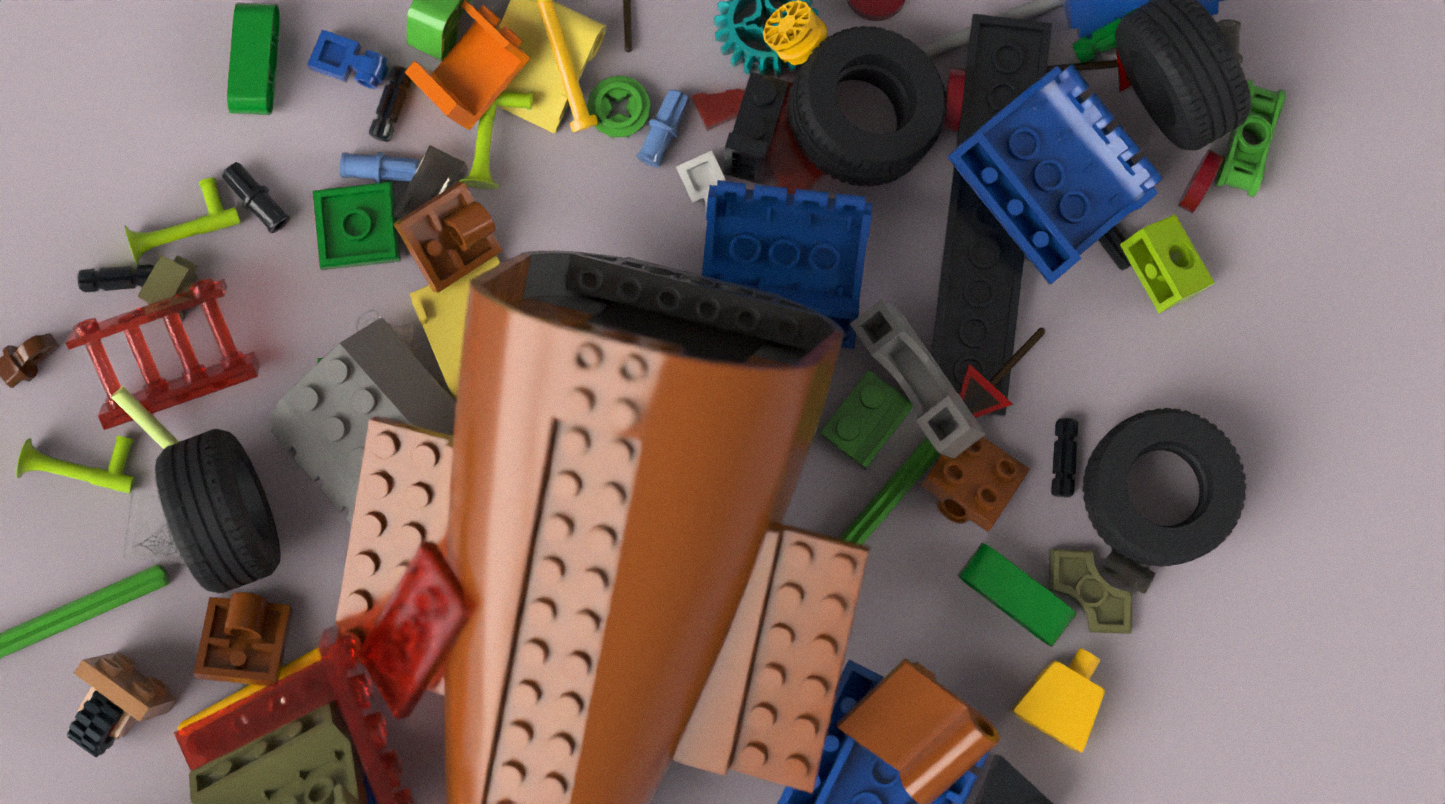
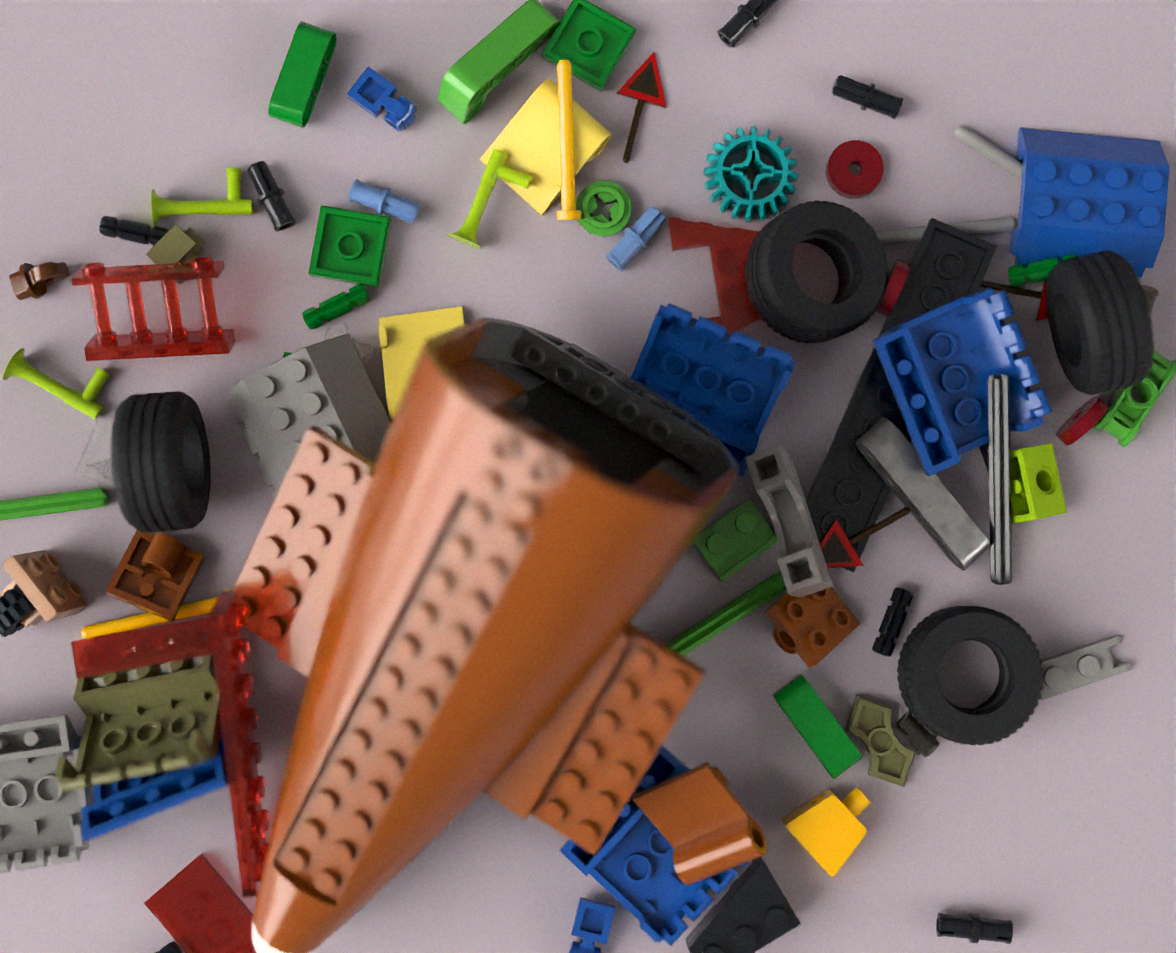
camera: 10 degrees right, 5 degrees up
yellowish green bar [111,386,179,449] -> none
clear red tile [357,540,477,720] -> none
black axle [369,65,412,142] -> none
clear smoke slope [393,145,468,219] -> none
dark orange plate [393,182,503,293] -> none
orange panel [404,0,530,131] -> none
white plate [676,150,726,216] -> none
black bracket [724,72,789,184] -> none
yellow wheel [763,0,828,65] -> none
none -> green axle [302,284,370,329]
none -> flat silver beam [856,417,991,571]
none -> black pin [936,913,1013,944]
none -> axle [988,374,1012,585]
none -> light grey hinge [1040,635,1131,700]

